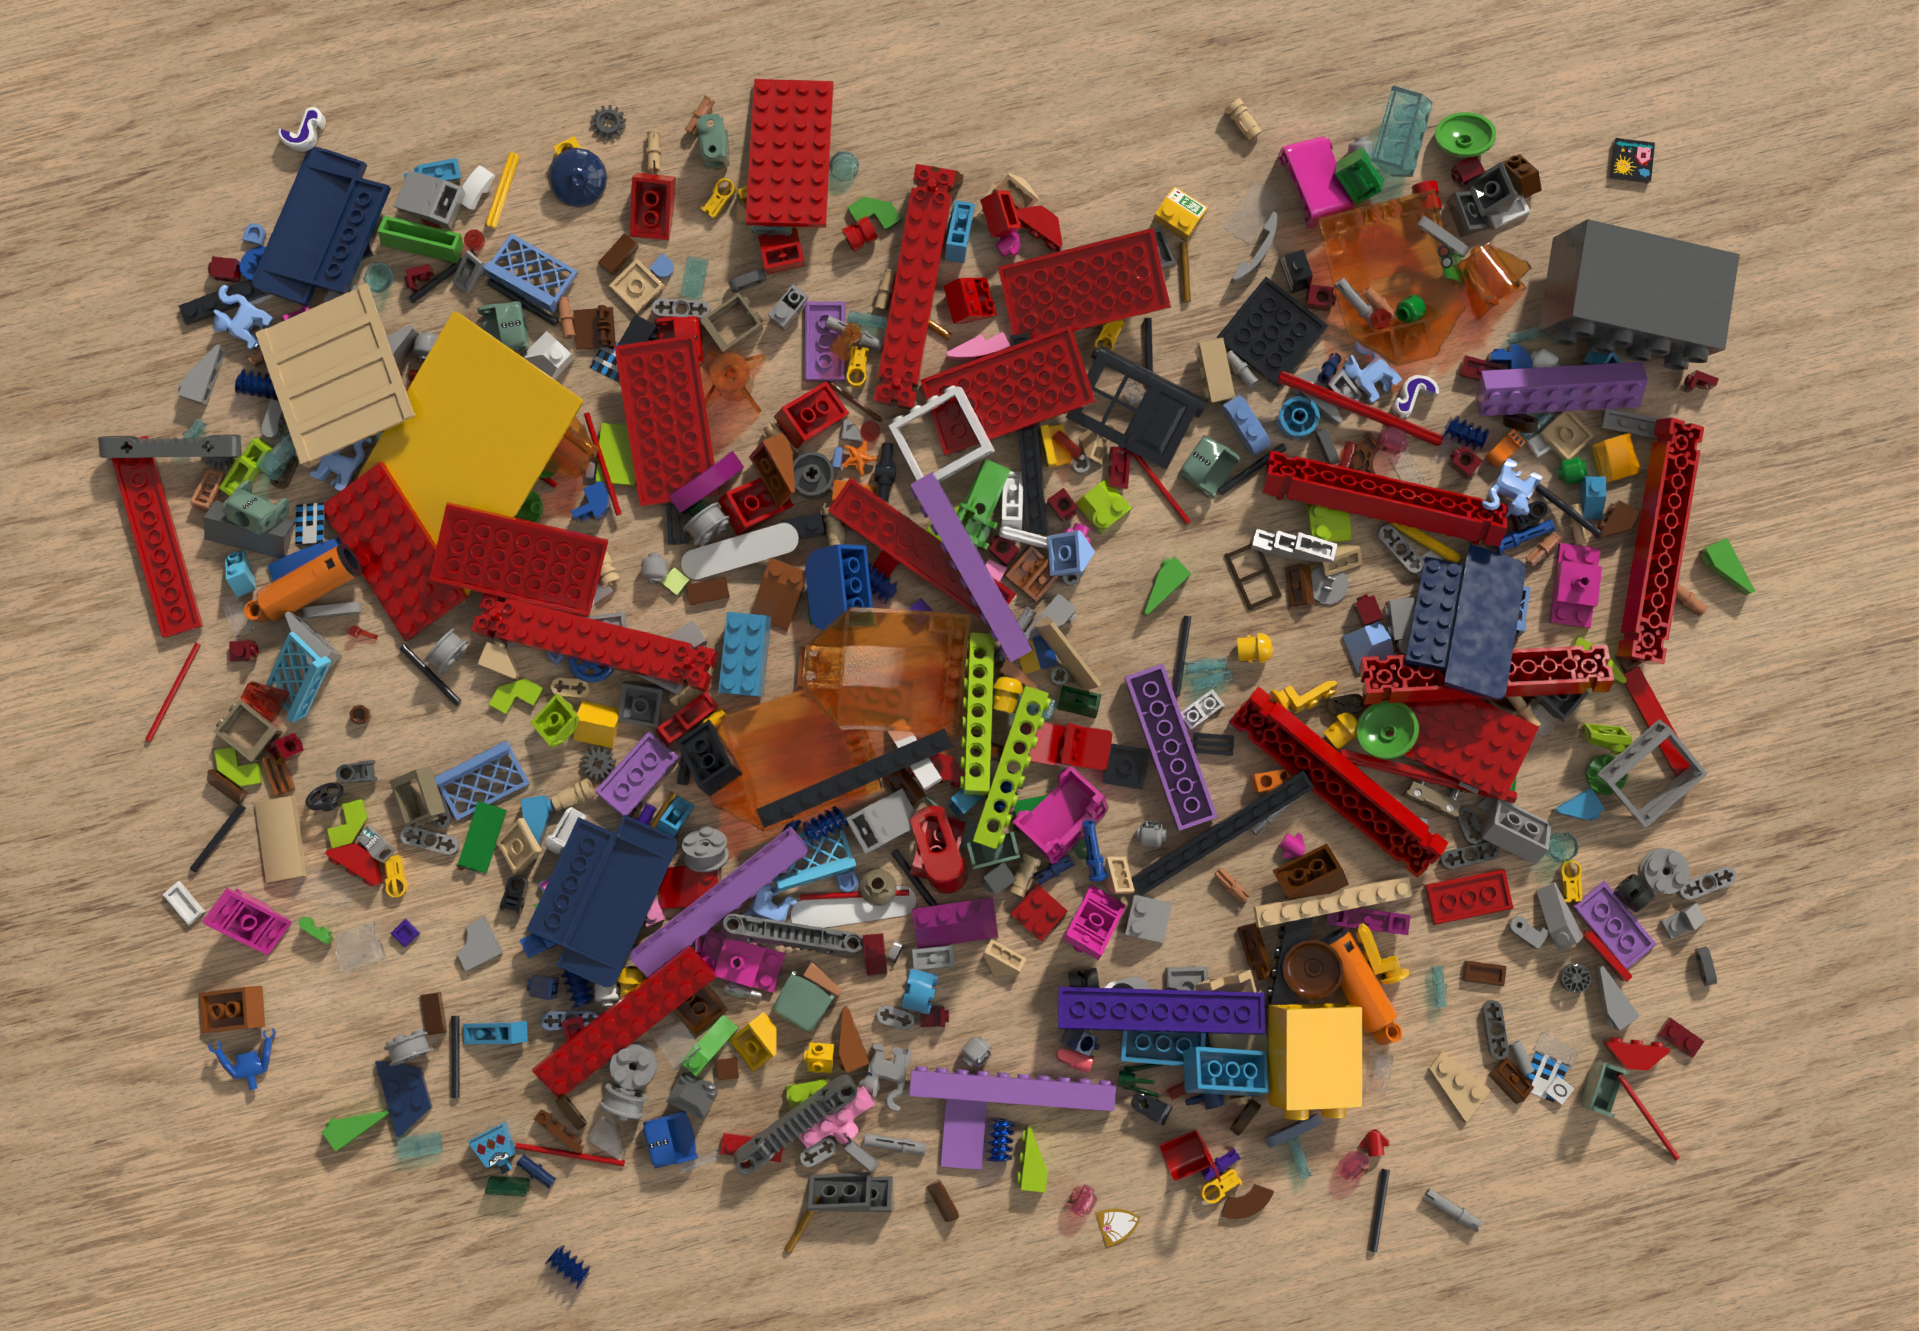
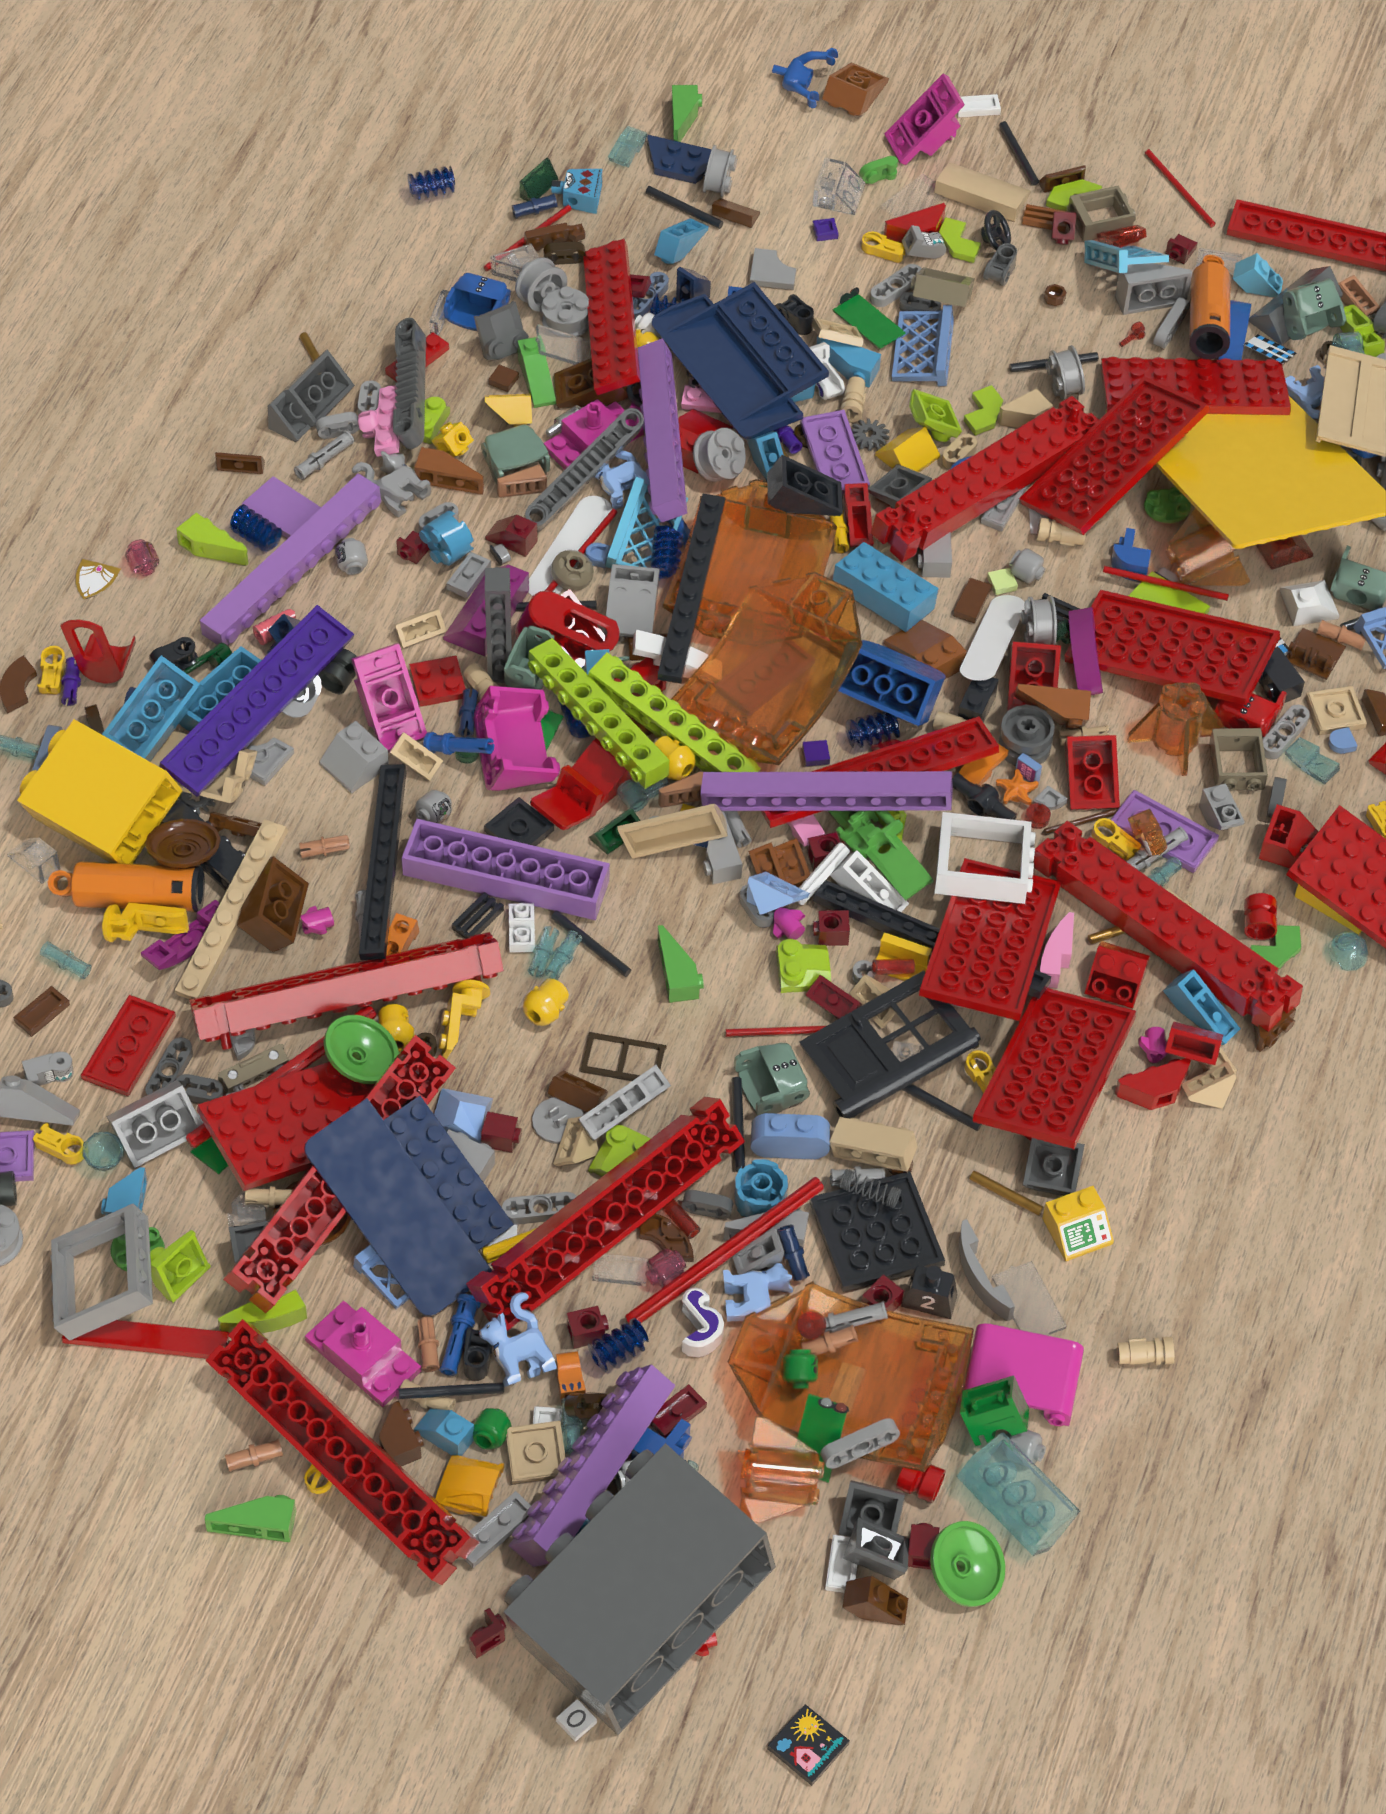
camera: 120 degrees right, 30 degrees down
none -> dark grey piece [839,1169,901,1208]

